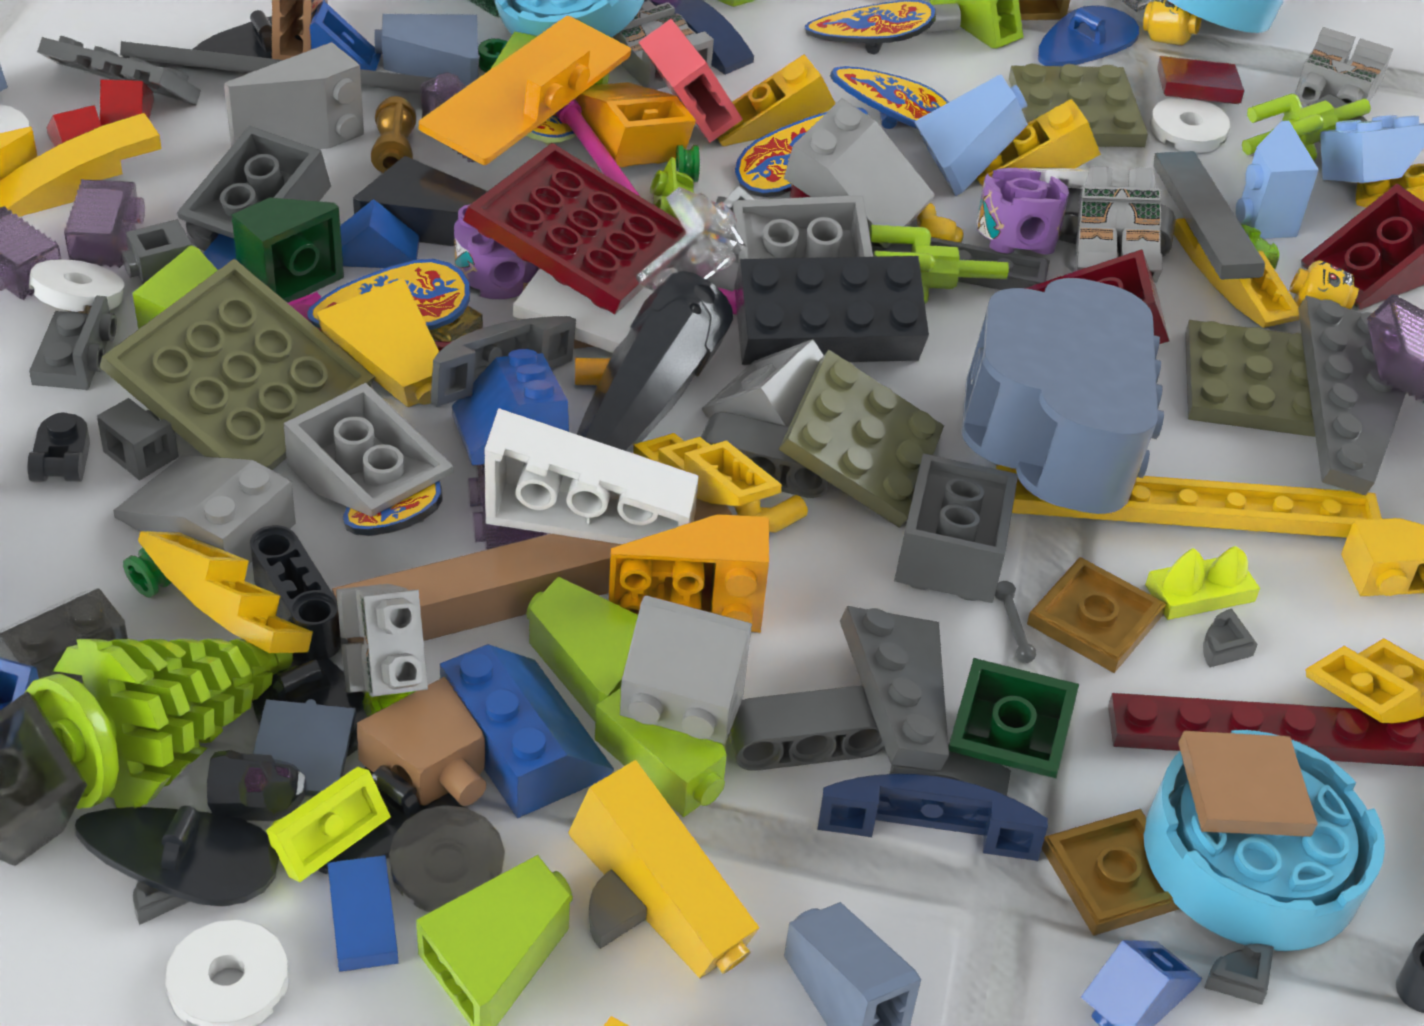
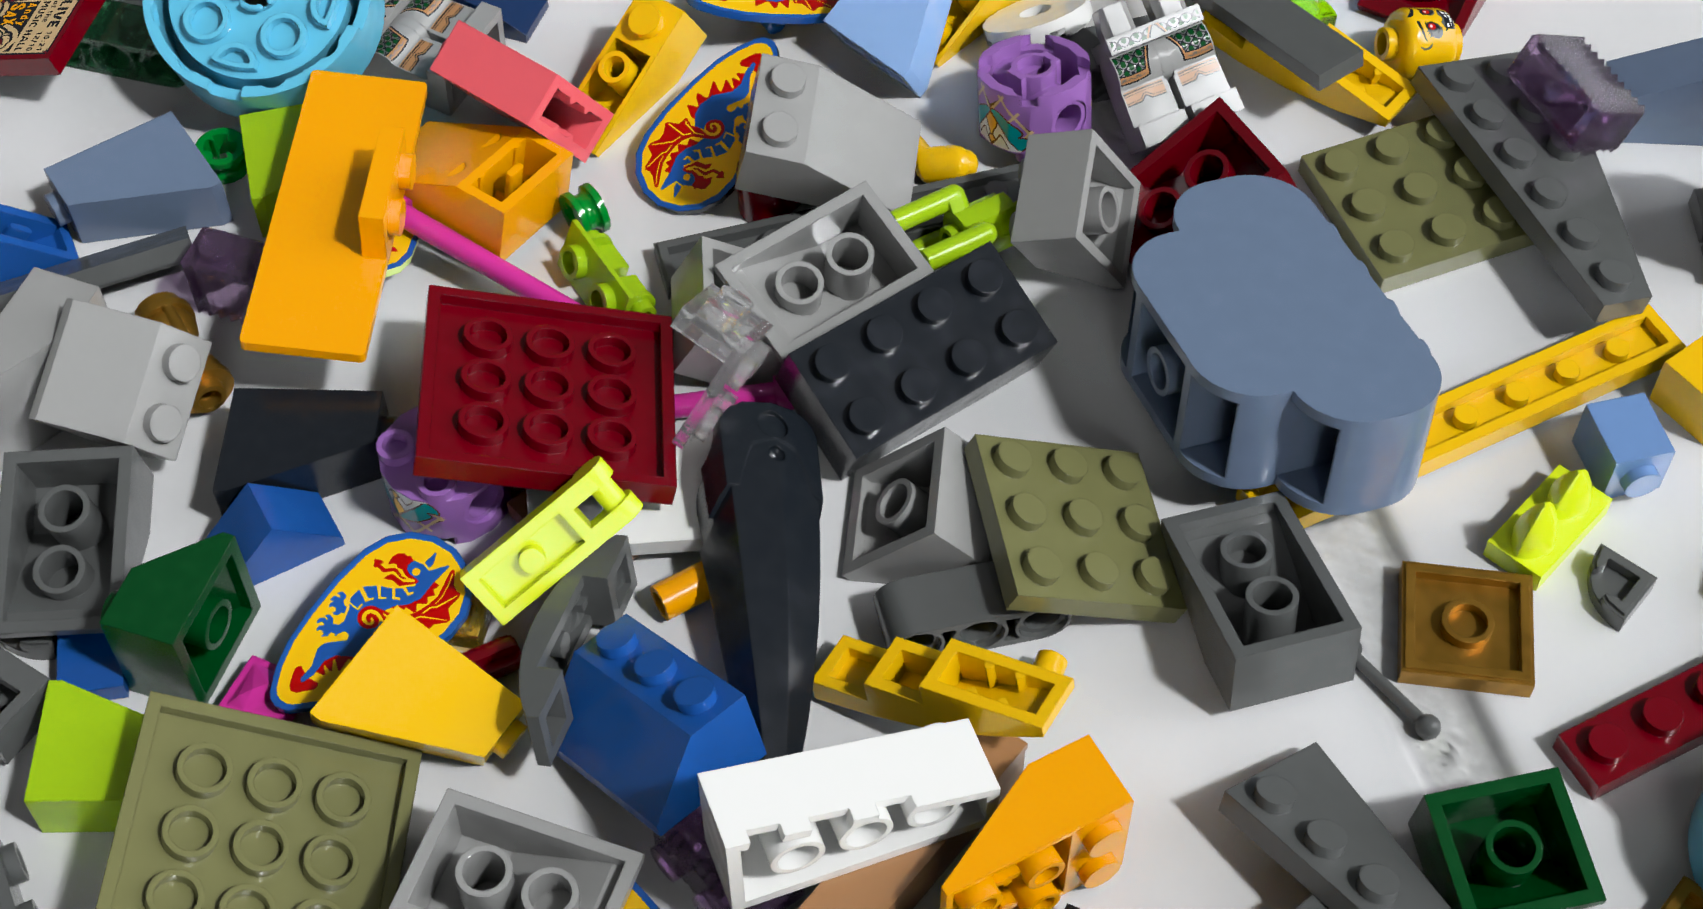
camera: 25 degrees left, 10 degrees up
none -> light grey slope [28,298,212,461]
none -> neon yellow plate [460,456,643,626]
none -> light grey slope [1009,129,1141,289]
none -> medium blue brick [1572,393,1676,498]

